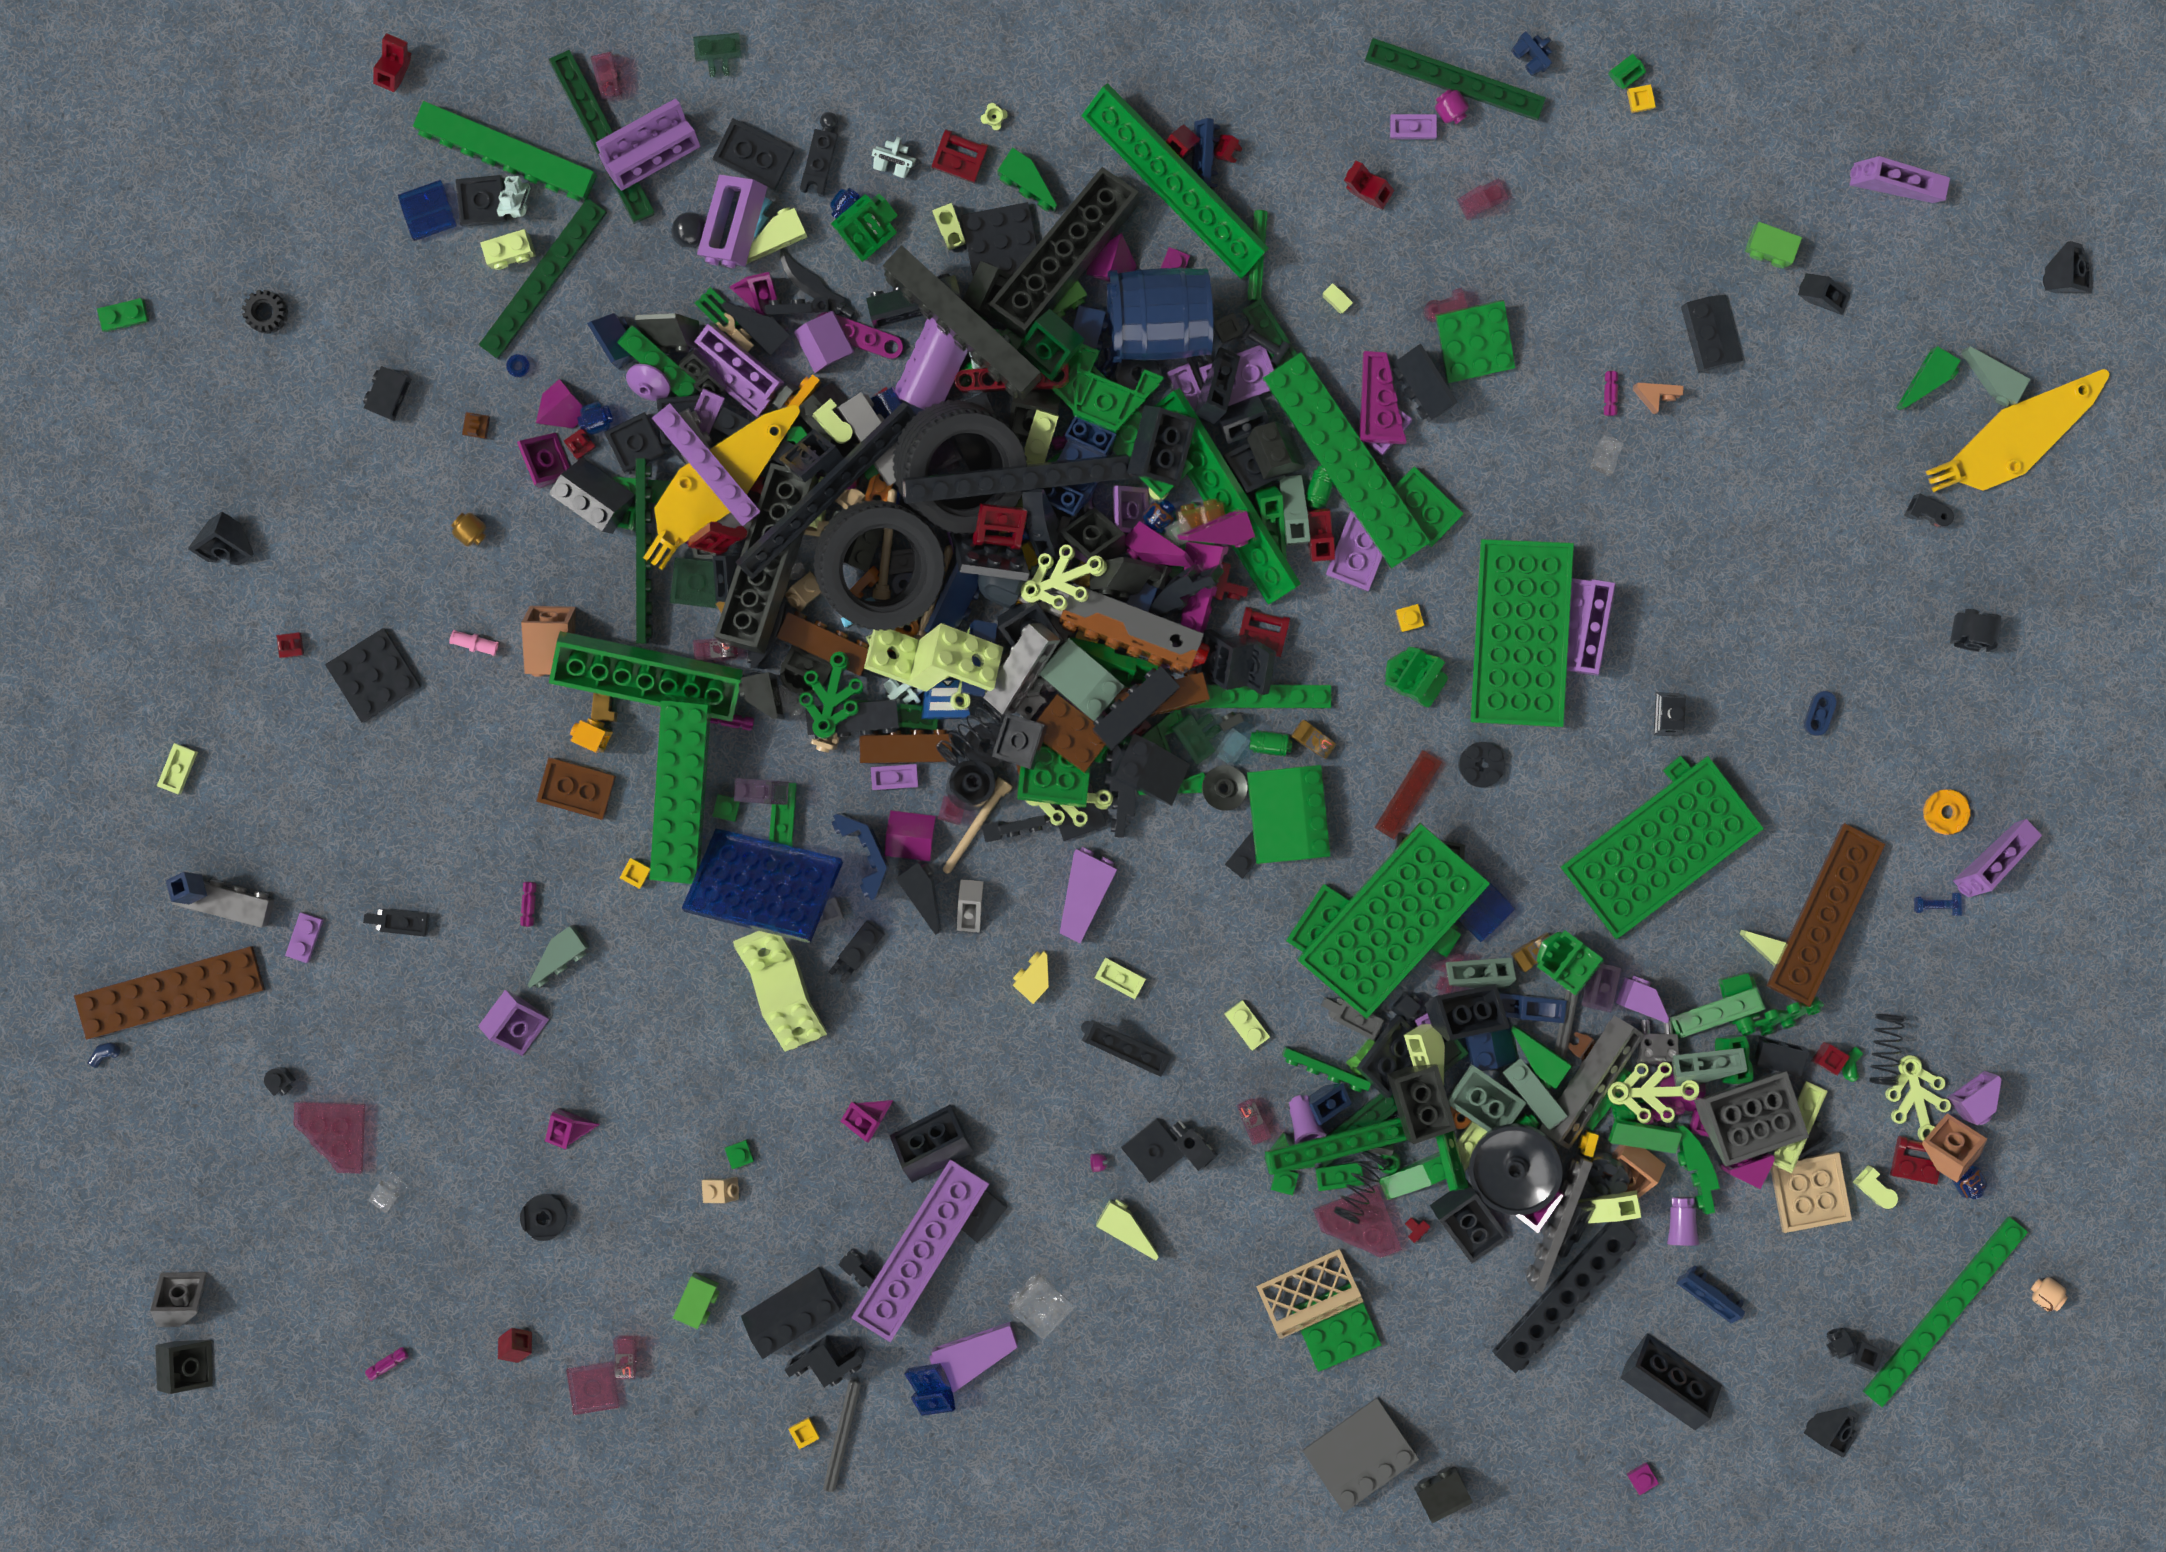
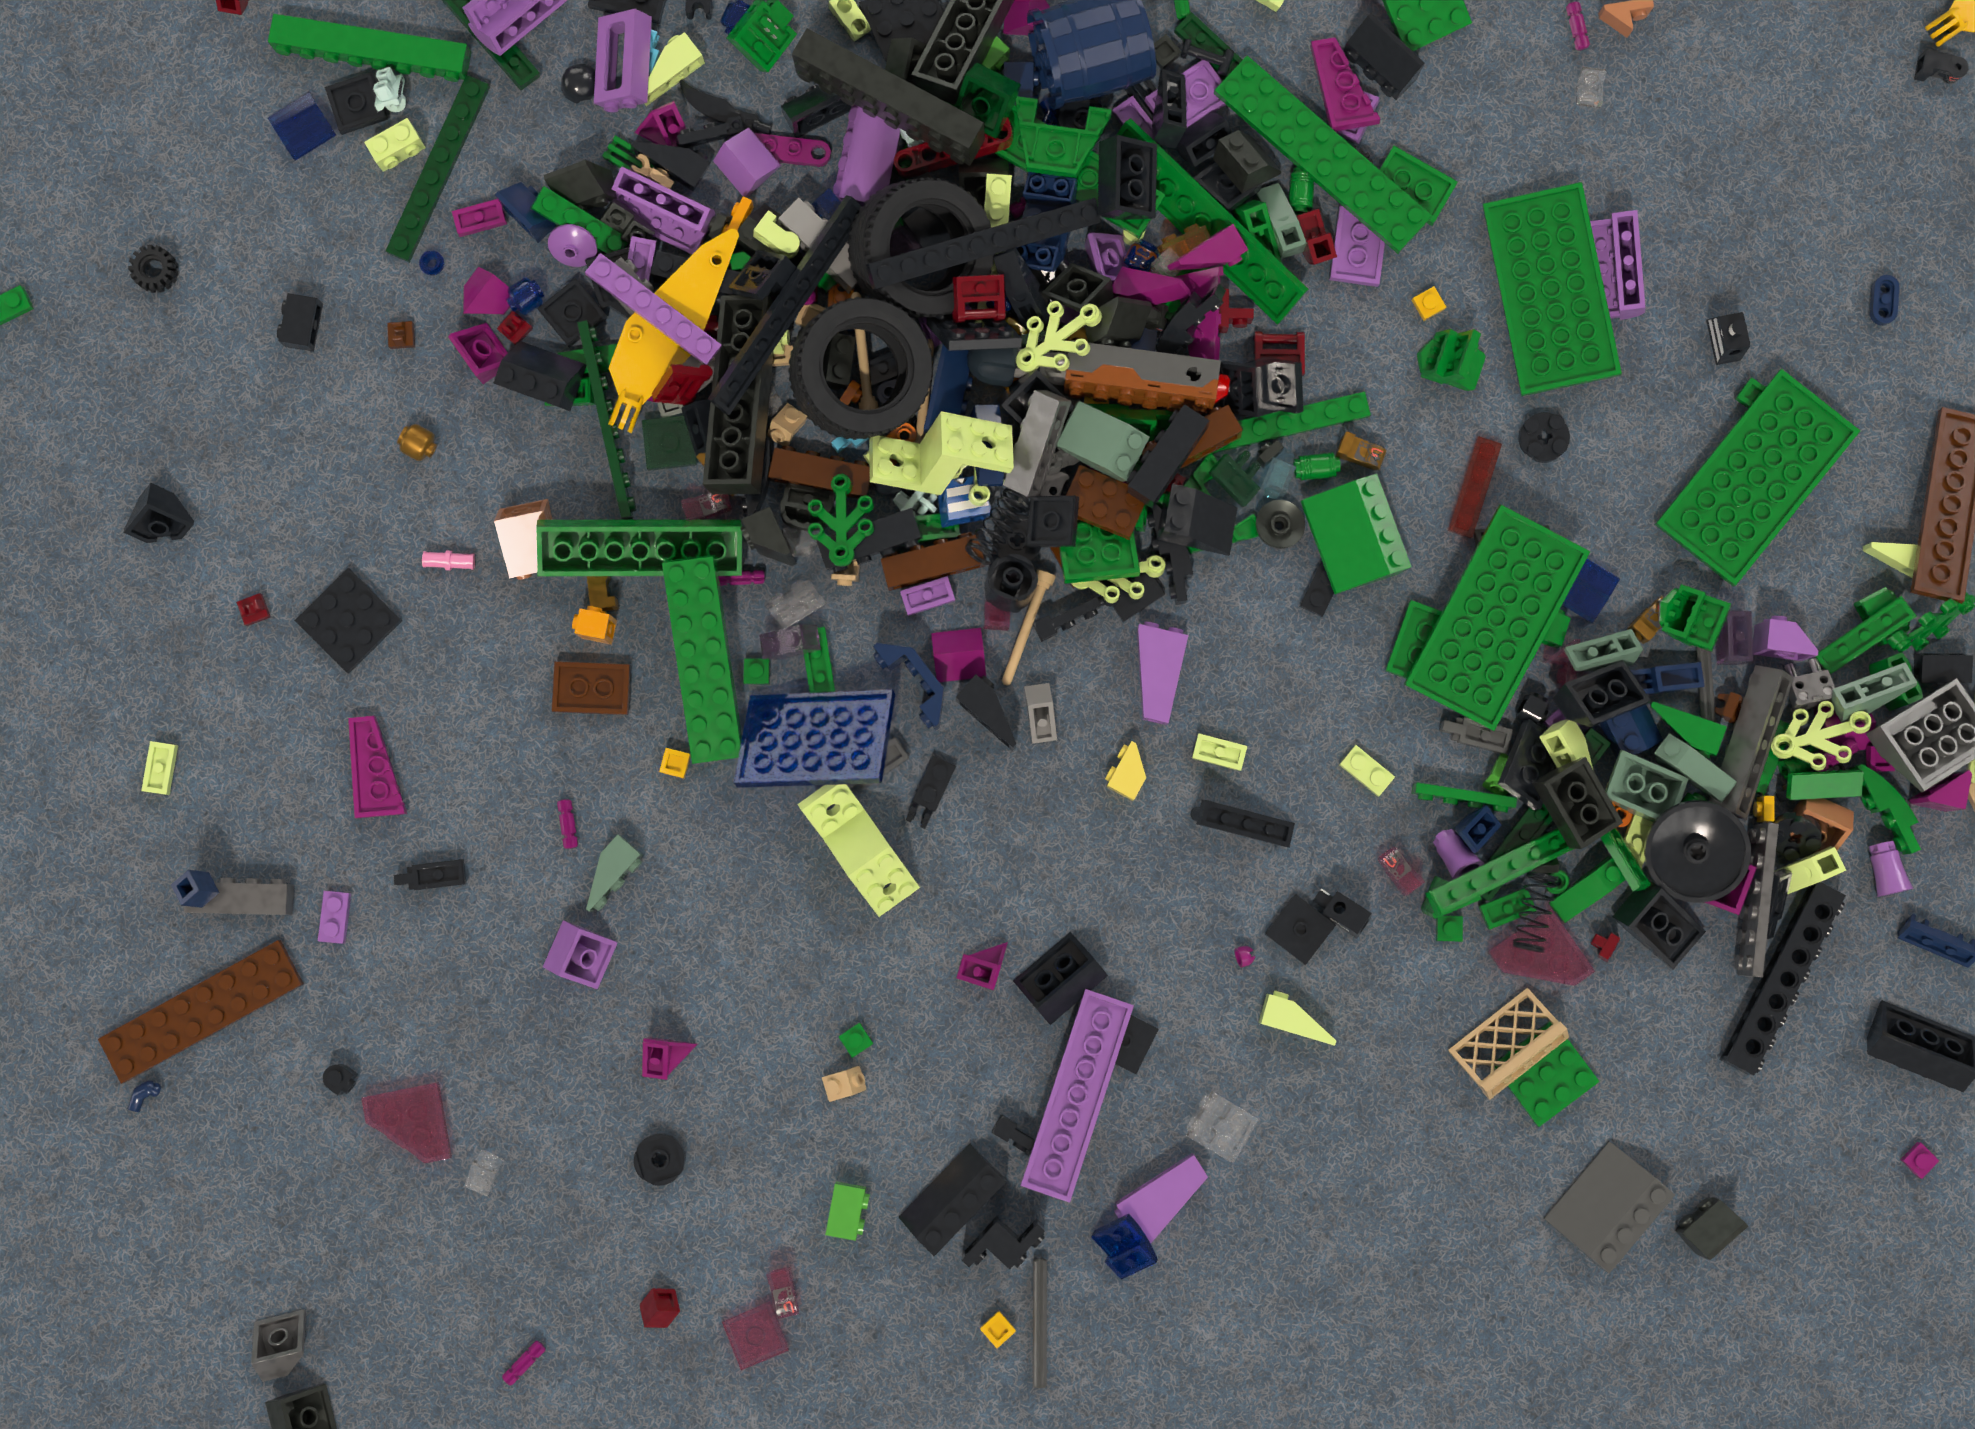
camera: 15 degrees left, 5 degrees down
none -> magenta wing [348,716,407,819]
none -> magenta plate [452,199,507,237]
none -> clear plate [765,580,827,630]

